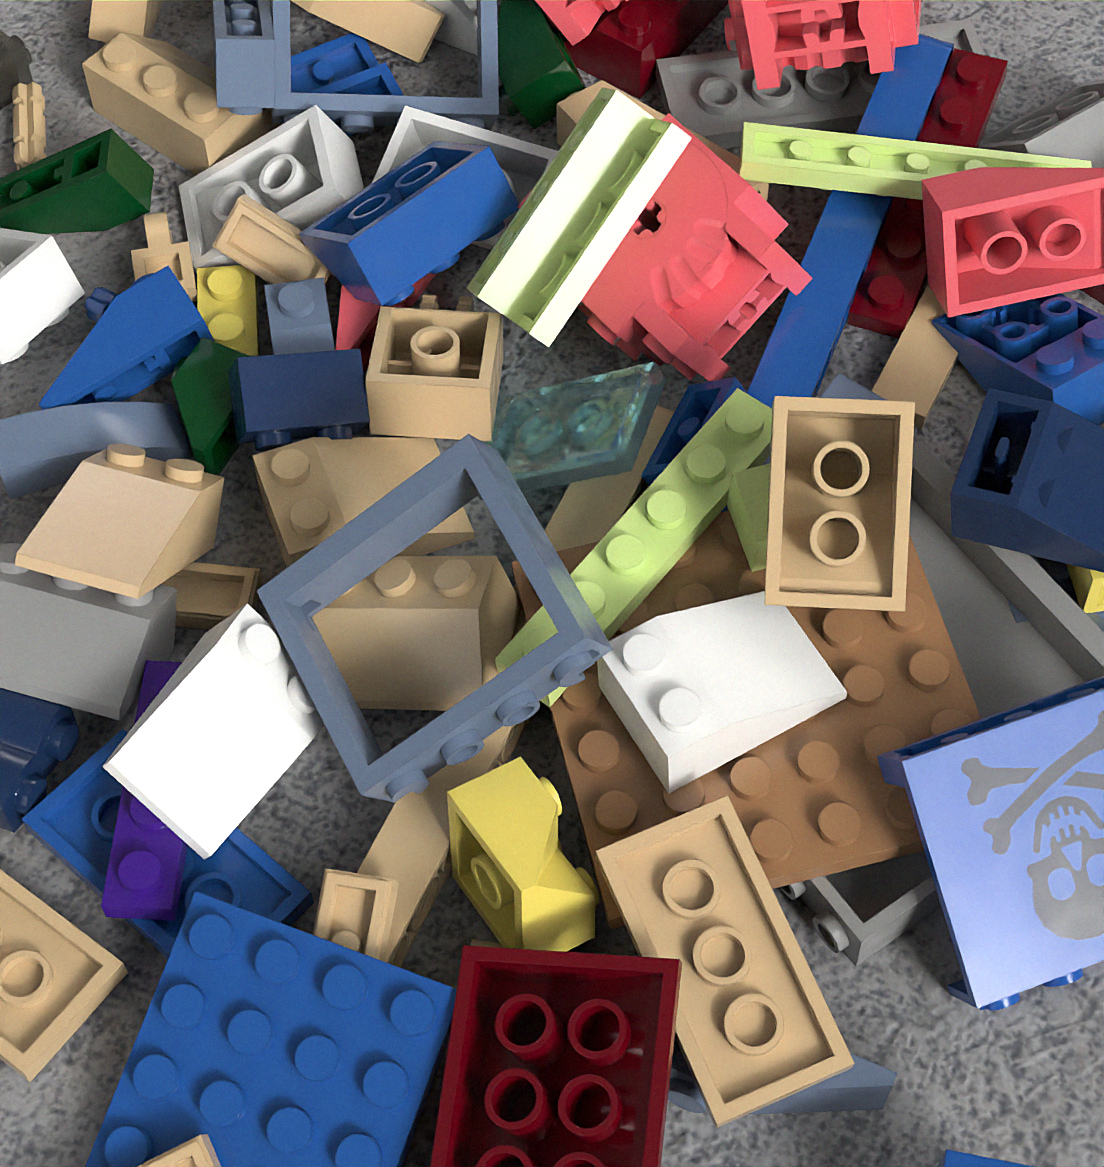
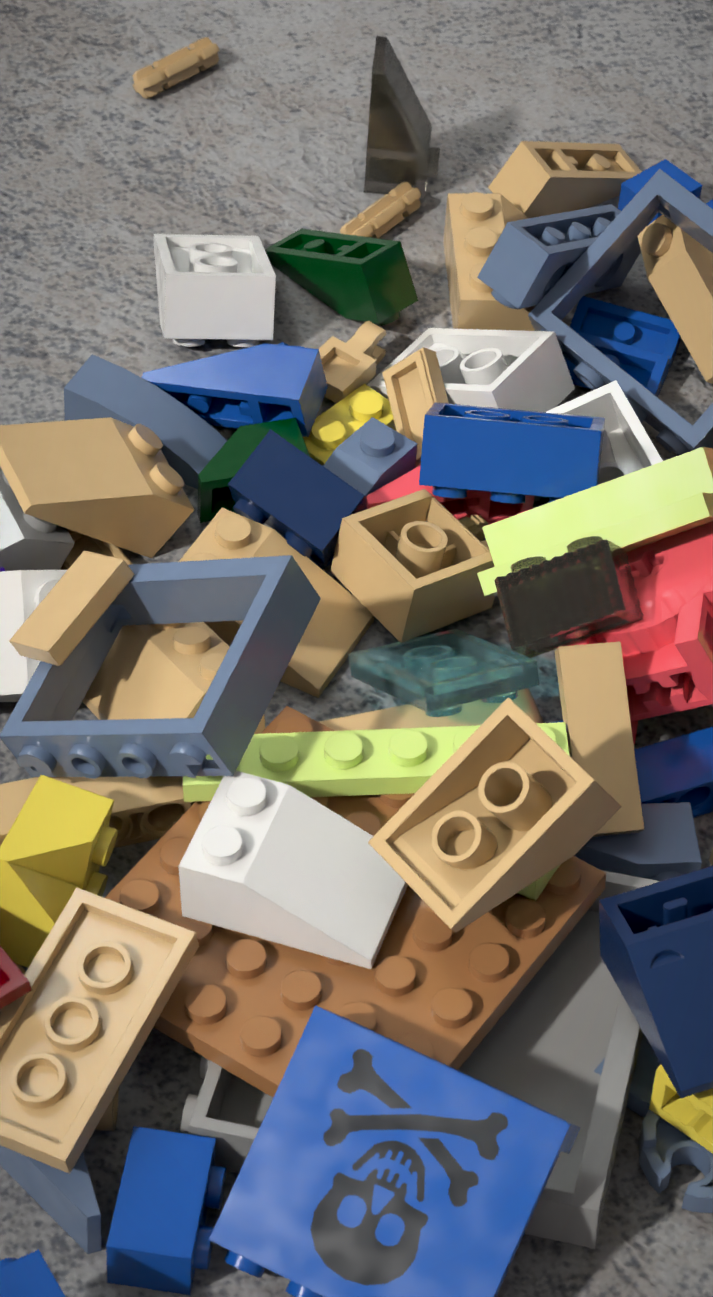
camera: 45 degrees right, 10 degrees down
none -> tan tile [9,550,134,666]
none -> blue brick [106,1126,227,1295]
none -> clear smoke brick [494,536,643,658]
none -> tan tile [555,641,644,837]

